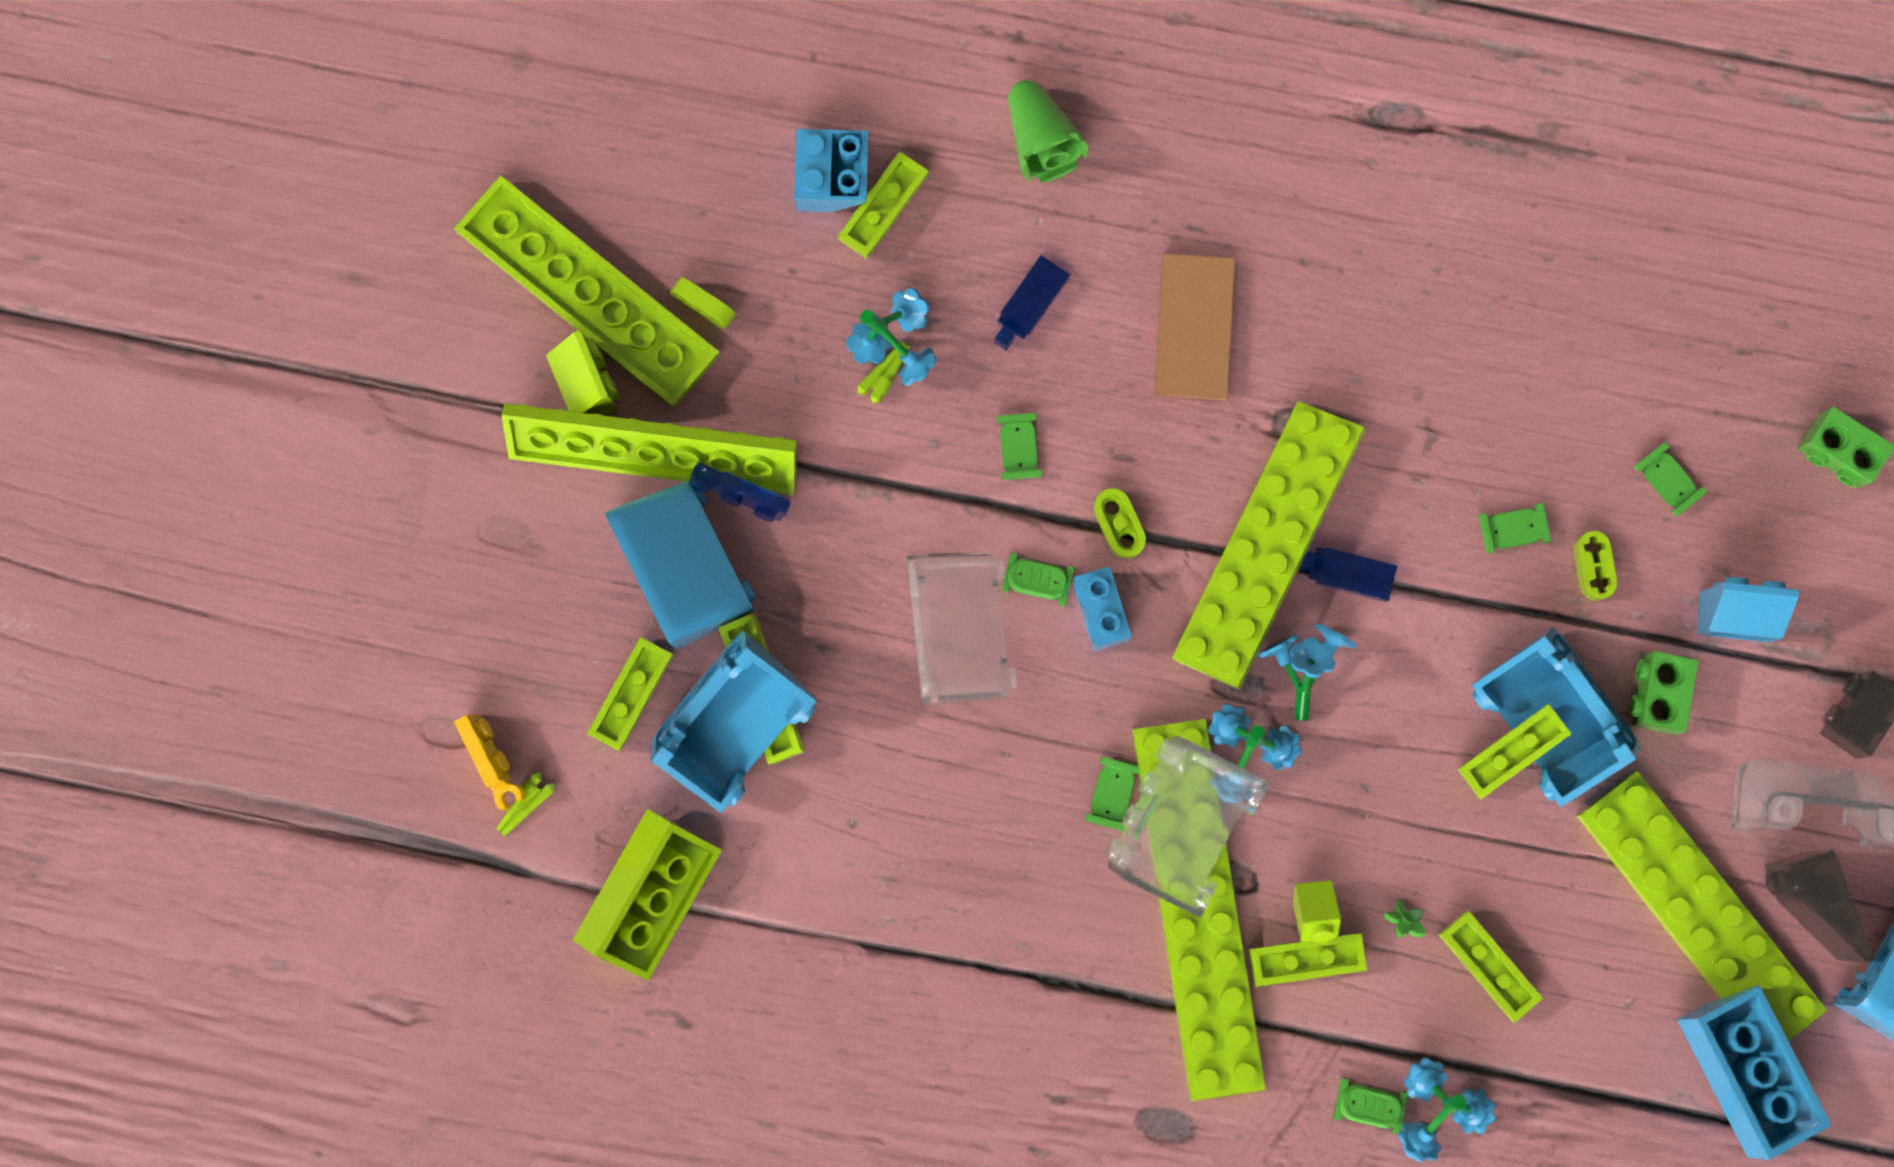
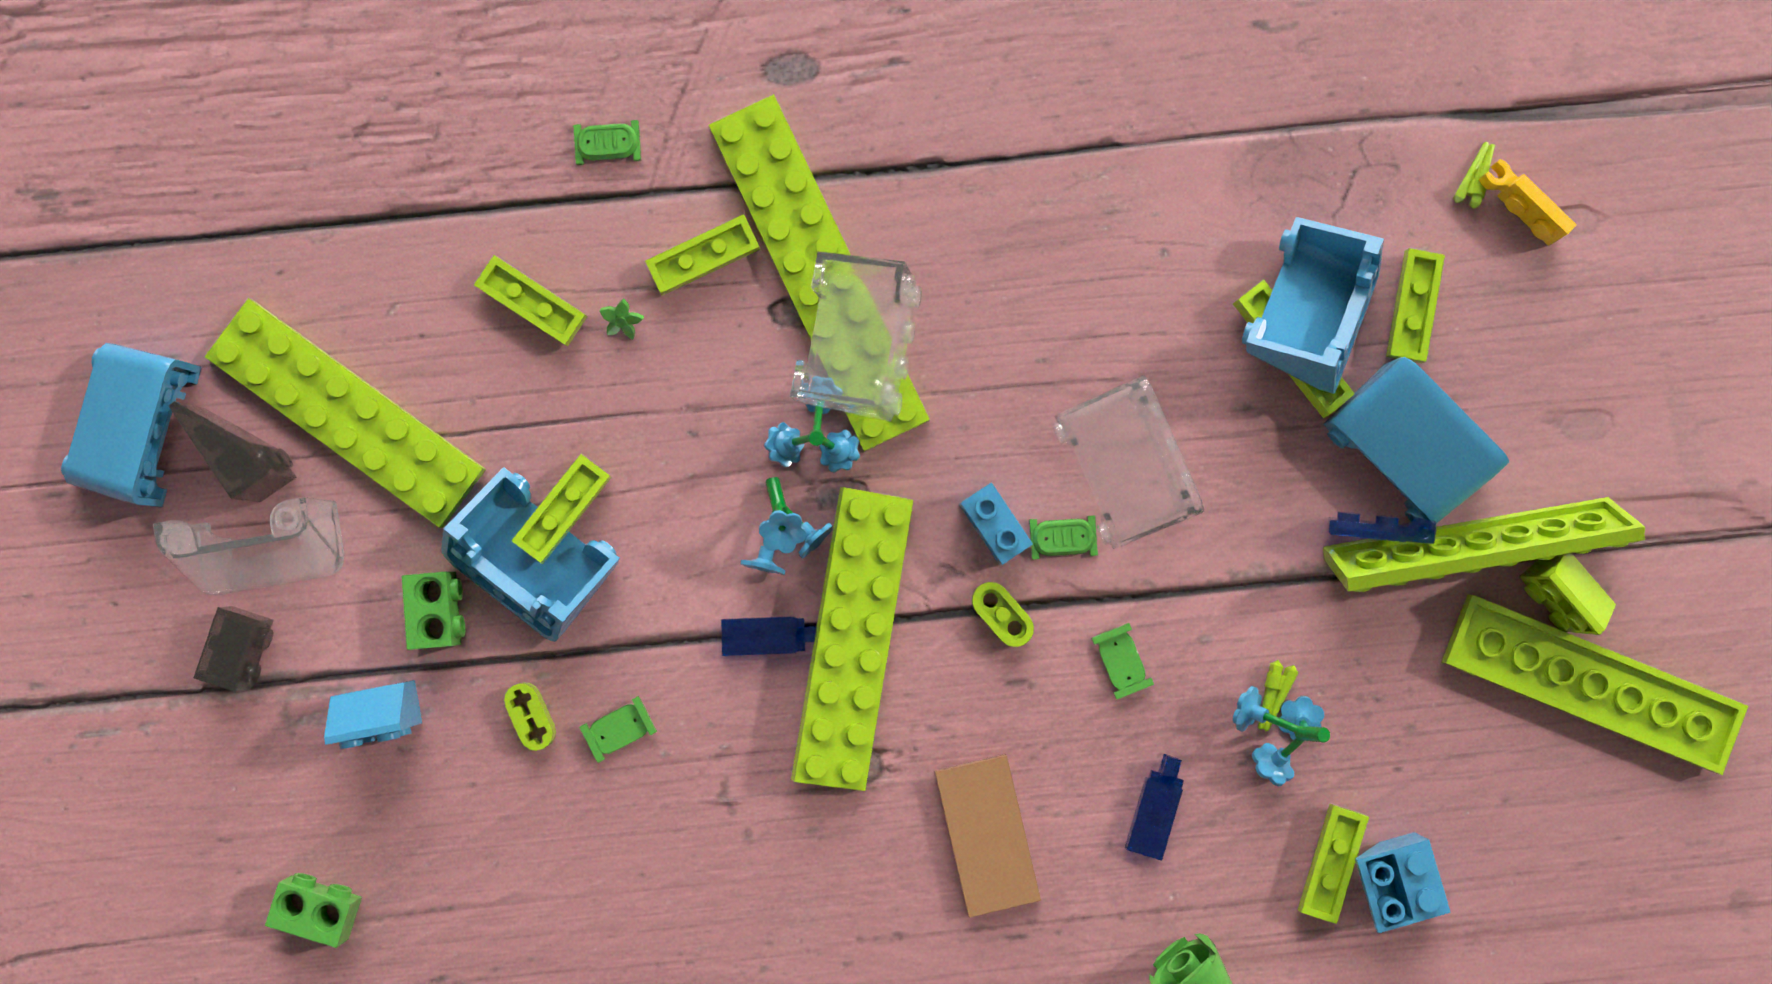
camera: 160 degrees right, 5 degrees up
lime slope [573,808,722,981] -> none
lime beam [670,277,737,330] -> none
bright green piece [1084,756,1140,832] -> none
lime brick [1293,880,1341,943] -> none
dark azure plant [1398,1057,1496,1162] -> none
bright green piece [1634,442,1707,517] -> none
dark azure slope [1677,986,1832,1160] -> none

